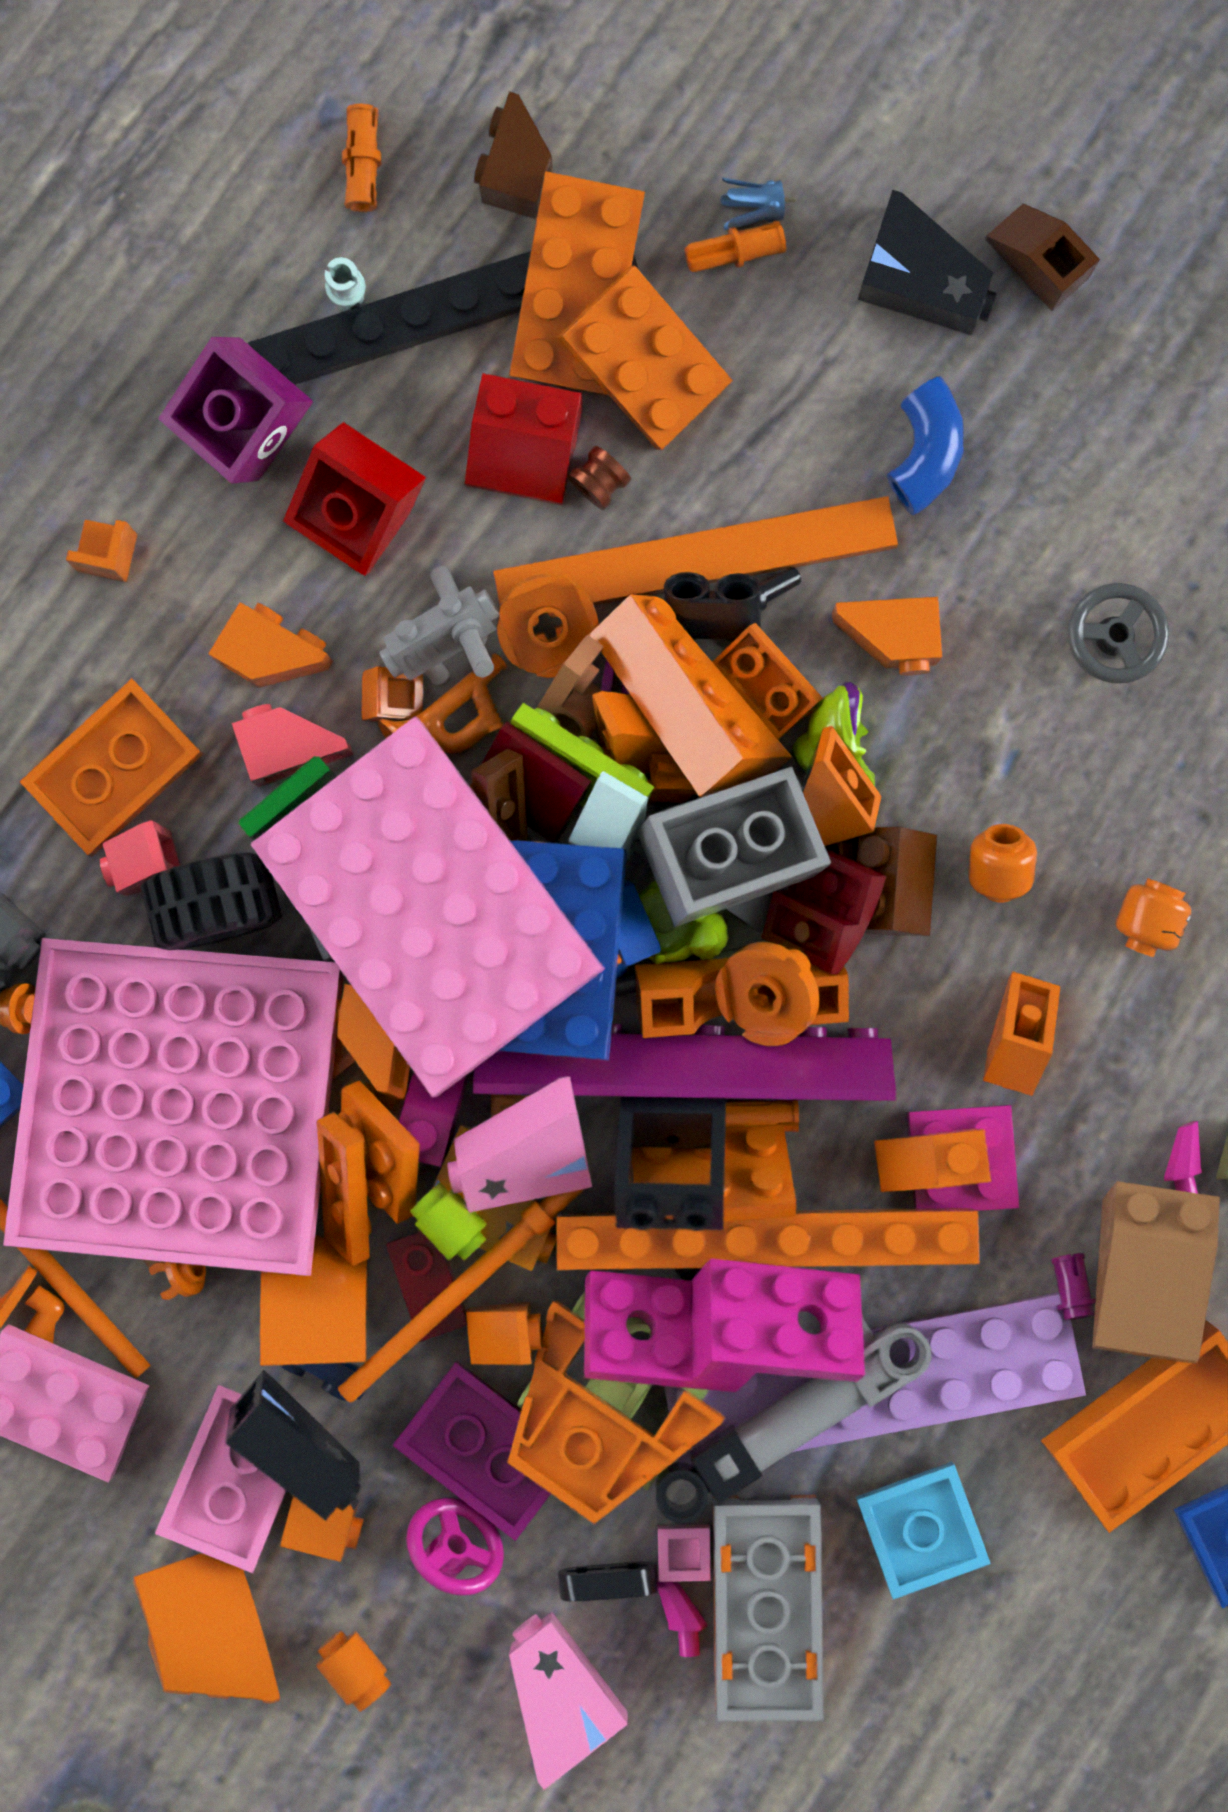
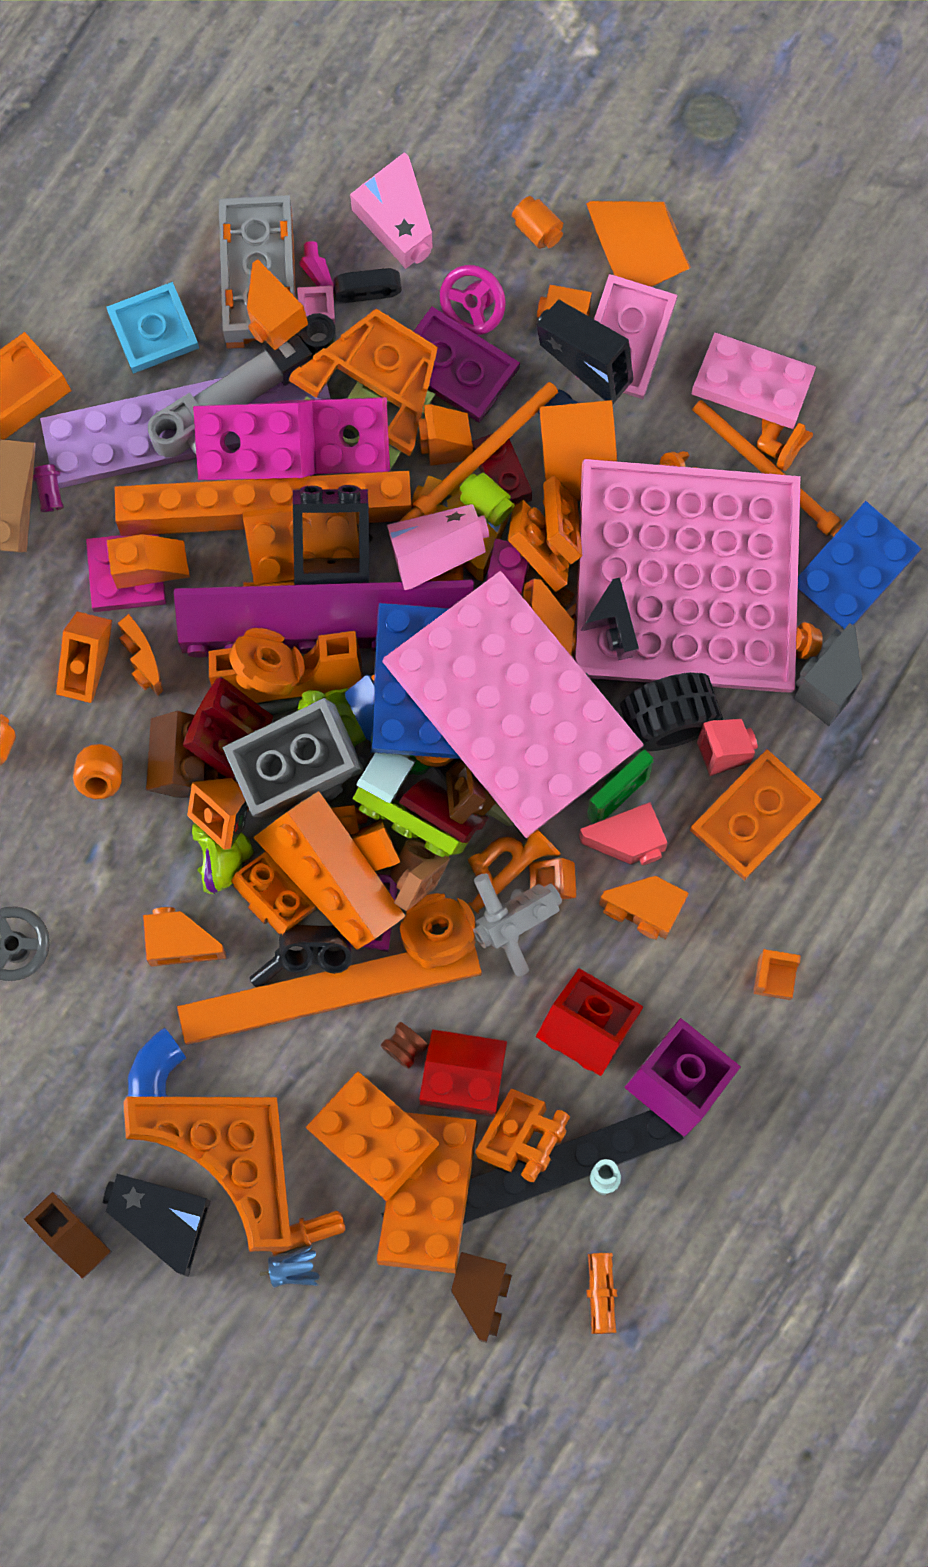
camera: 175 degrees right, 10 degrees down
none -> orange slope [118,614,163,696]
none -> orange plate [123,1096,291,1252]
none -> orange slope [247,259,308,350]
none -> orange plate [475,1088,570,1182]
none -> black slope [581,578,639,661]

